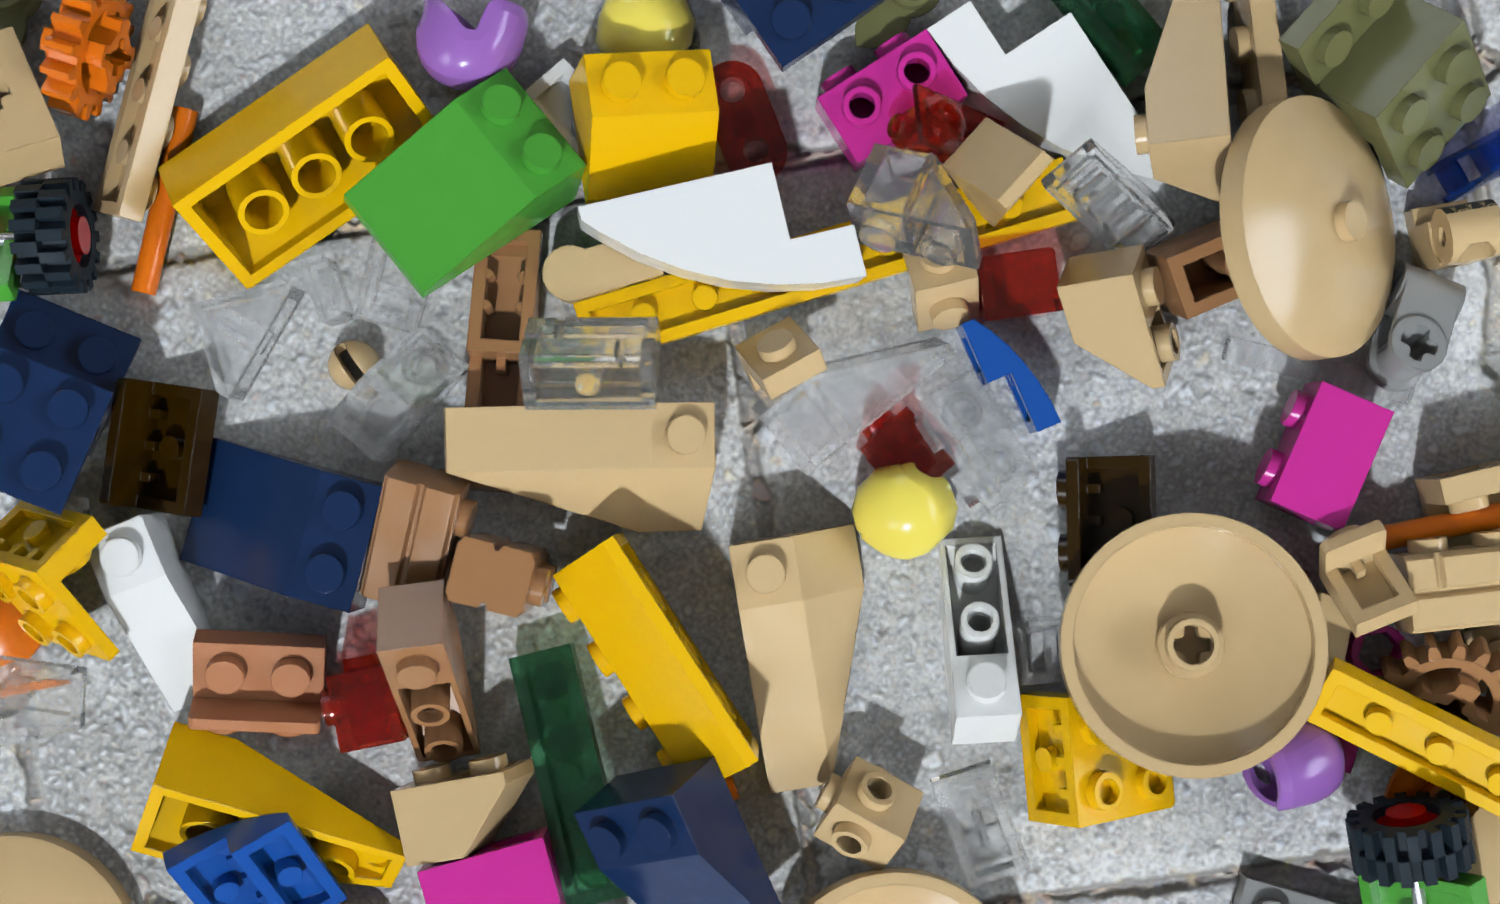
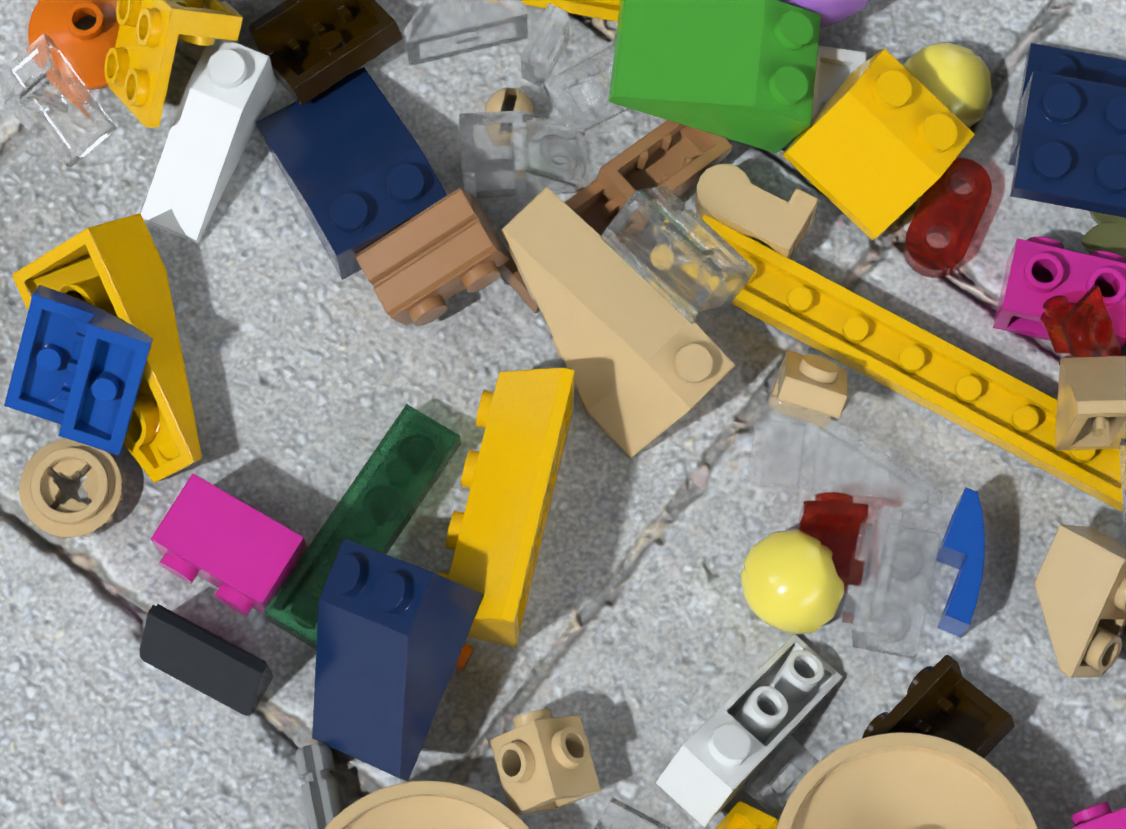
camera: 45 degrees right, 15 degrees down
nougat bracket [188,629,327,737] -> none
clear red brick [320,652,409,753] -> none
medium nougat slope [376,579,481,762] -> none
tan slope [390,752,535,867] -> none
medium nougat brick [445,532,557,618] -> none
white slope [577,162,867,292] -> none
tan wedge [728,524,864,794] -> none
clear slope [846,143,982,270] -> none
tan bracket [901,226,980,332] -> none
clear red panel [974,247,1063,325] -> none

